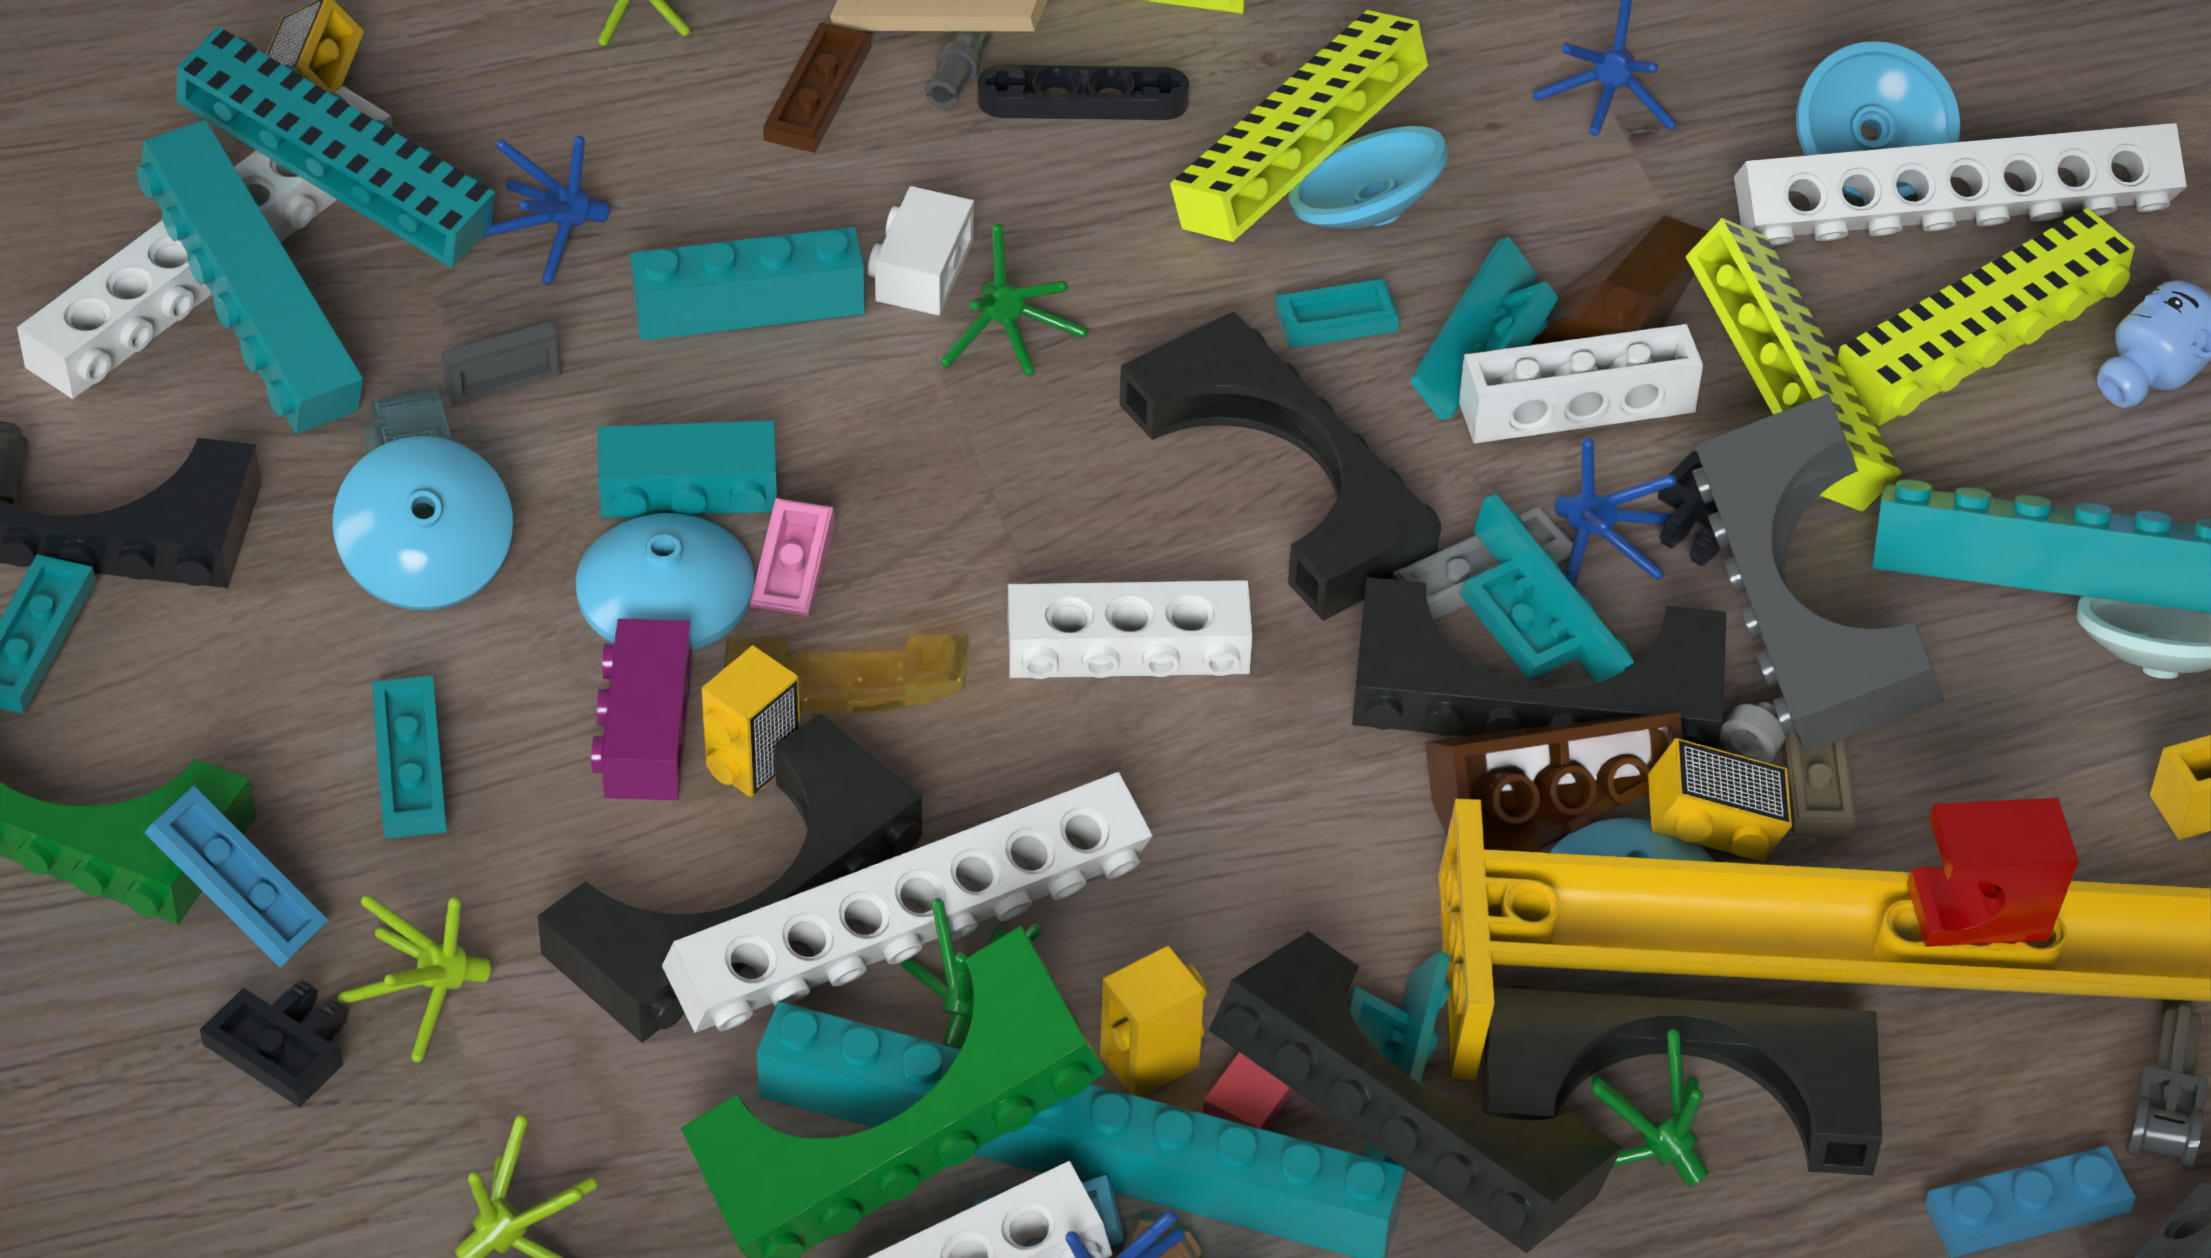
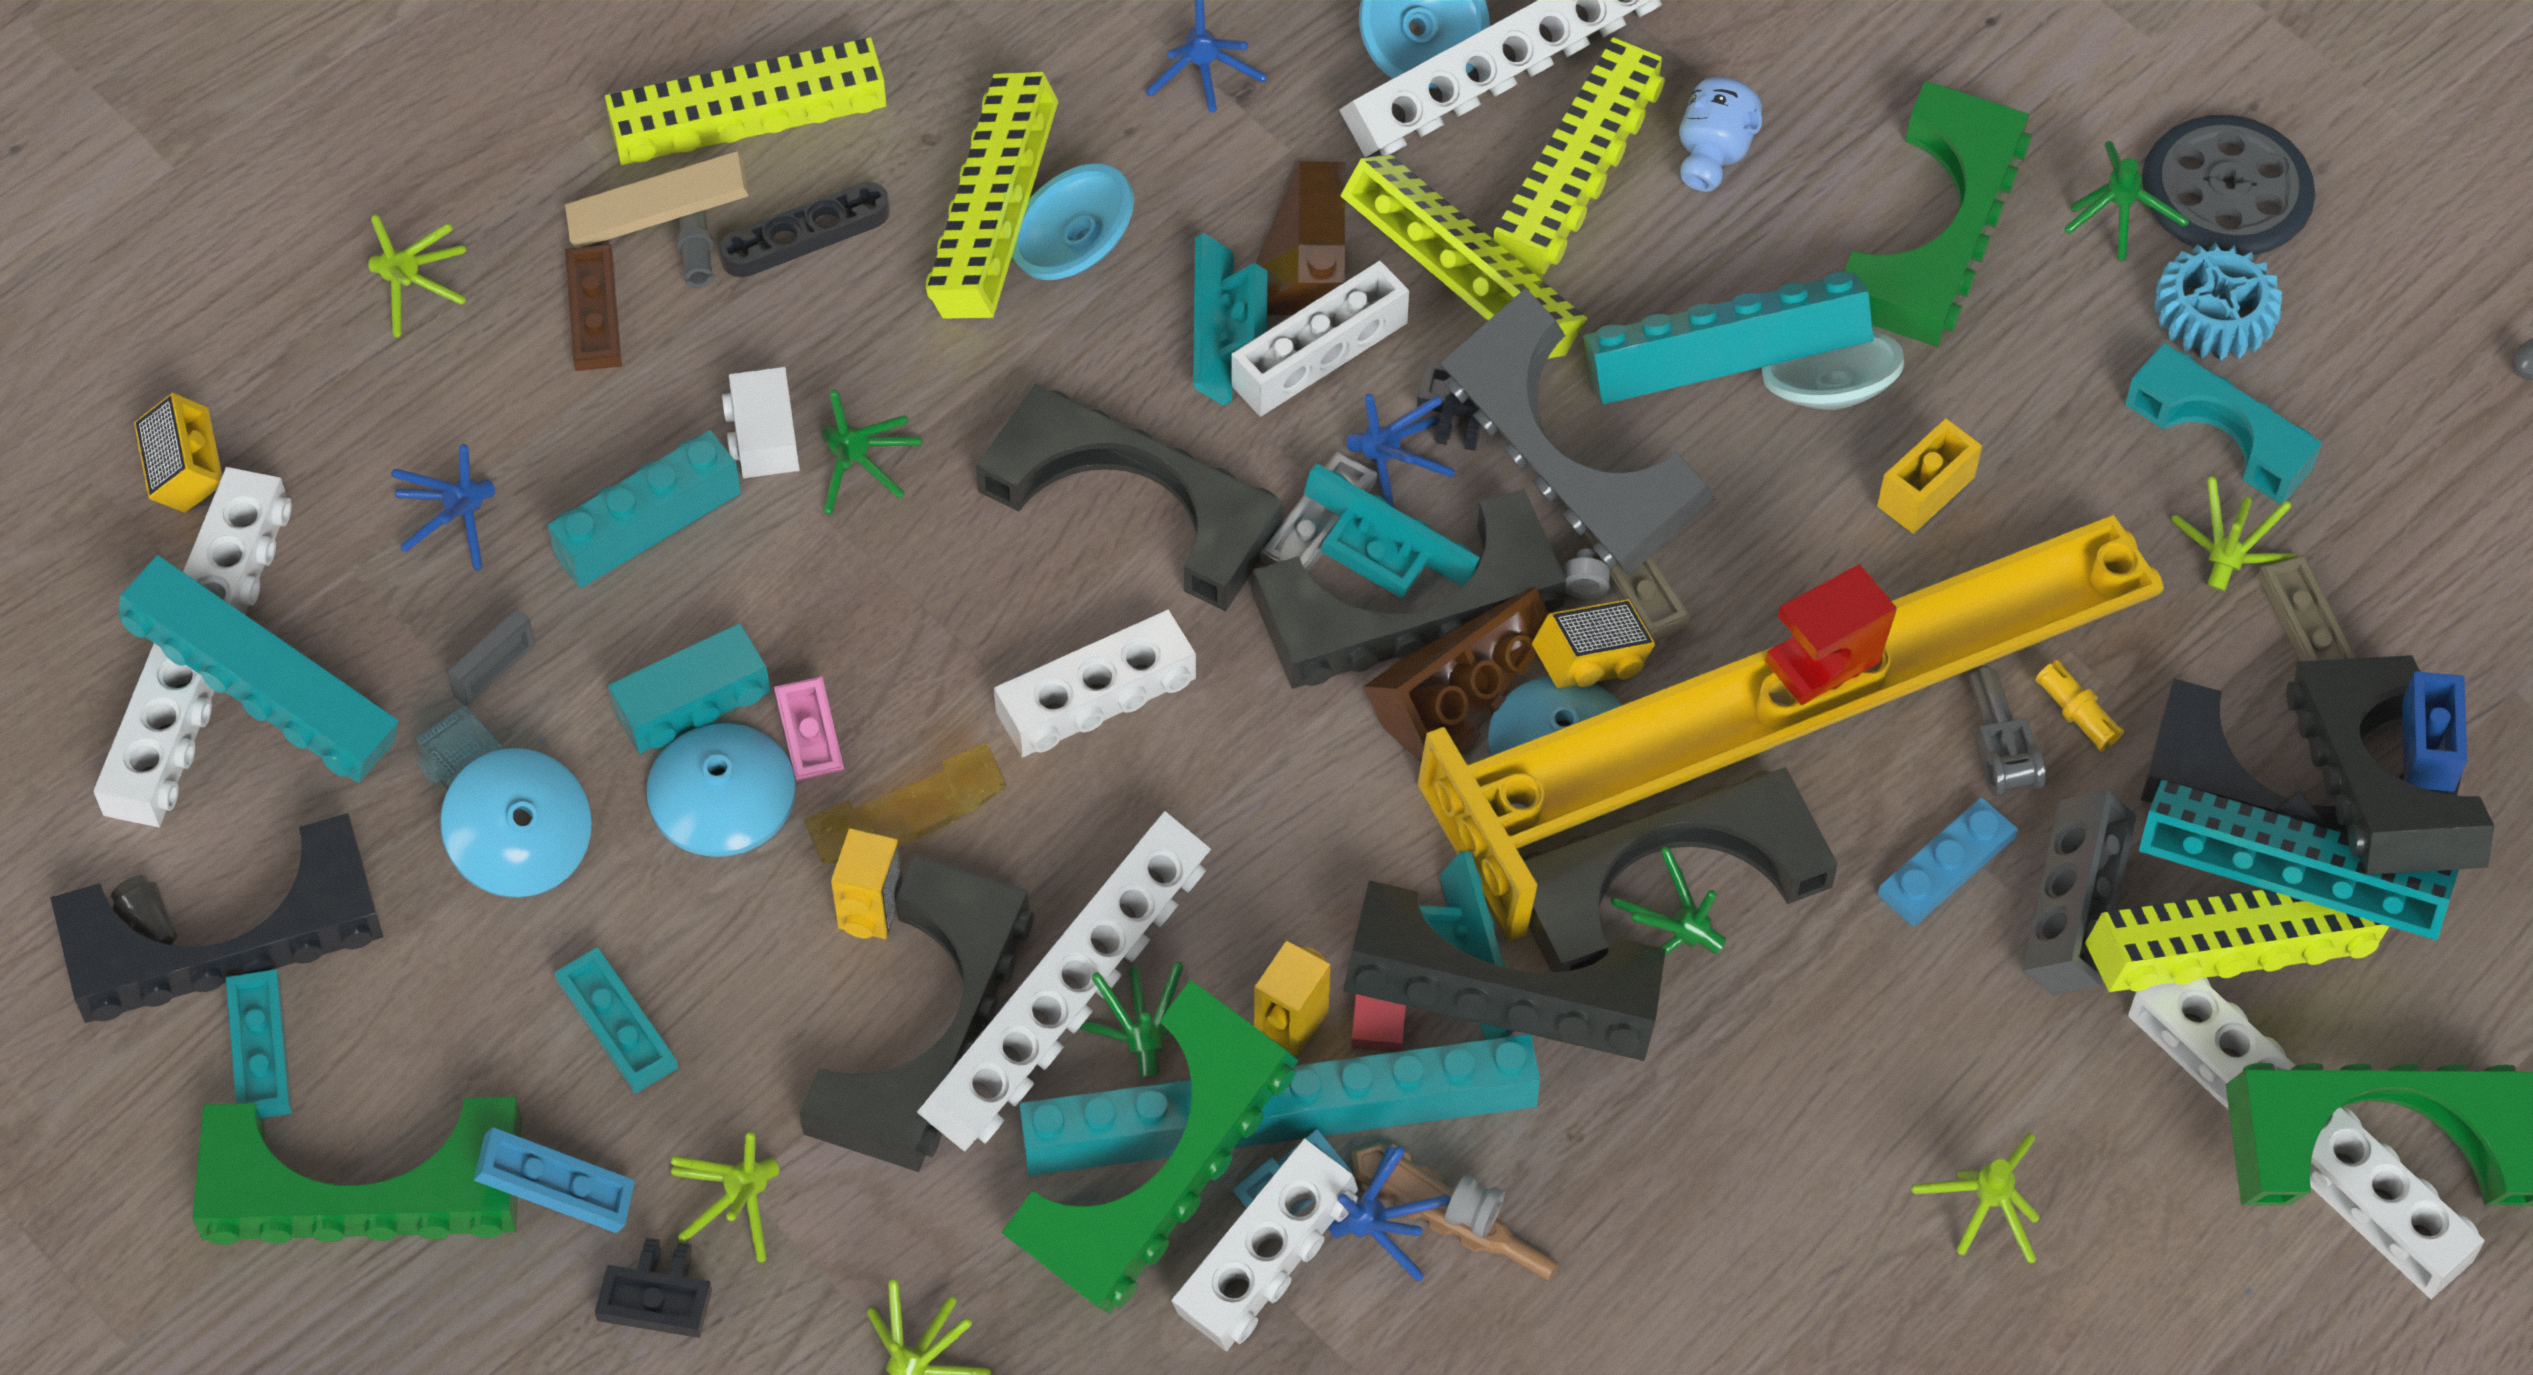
camera: 25 degrees left, 10 degrees up
teal brick [176,26,495,268] -> none
magenta brick [591,619,693,800] -> none
teal tile [1275,279,1399,349] -> none

